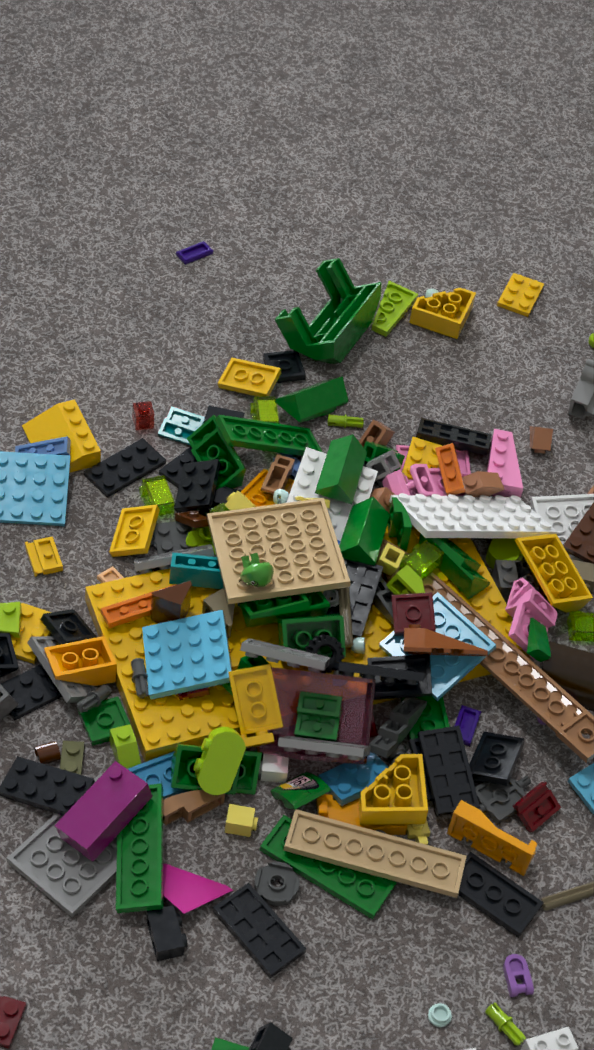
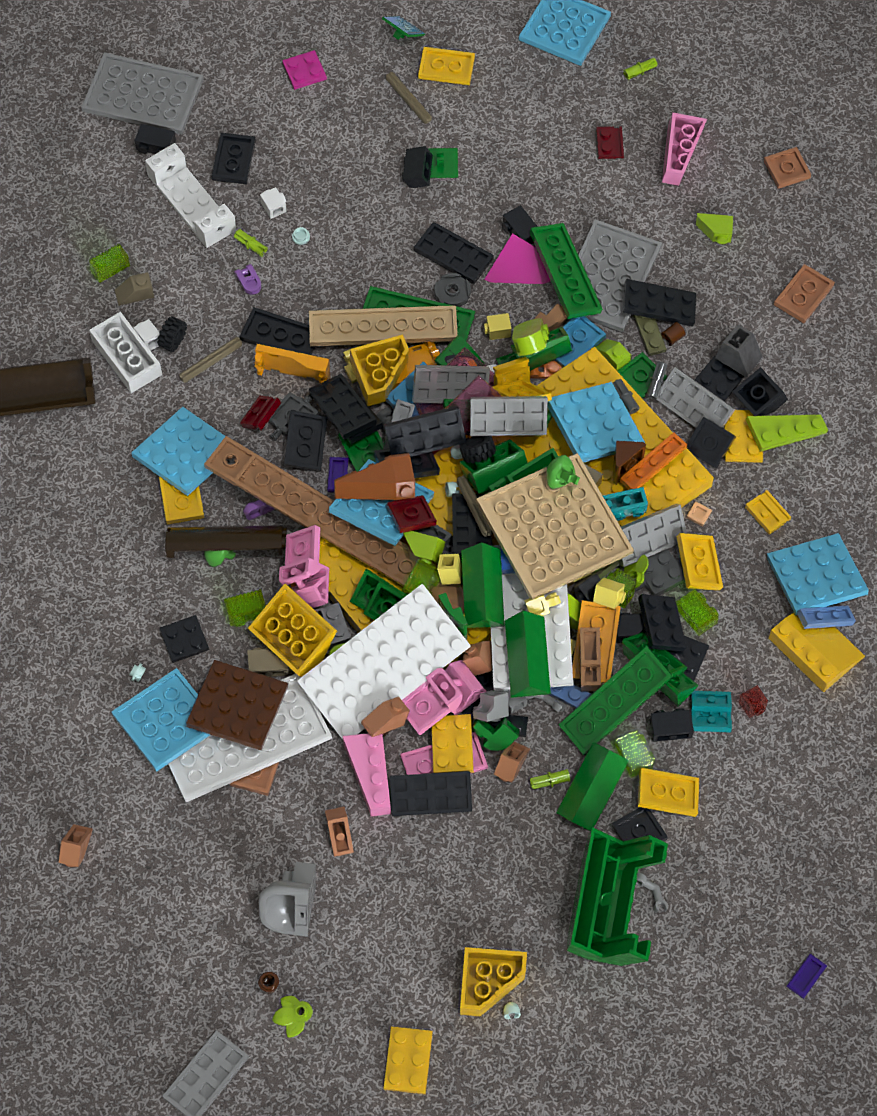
camera: 170 degrees right, 15 degrees up
light orange slope [44,636,117,686] -> none
magenta brick [55,761,153,862] -> none
black plate [84,438,166,498] -> none
reddish brown plate [175,511,209,528] -> none
light aqua hinge [273,489,289,504] -> none
lime wing [371,281,418,337] -> none
orange plate [435,443,466,496] -> none
green slope [527,618,551,662] -> none

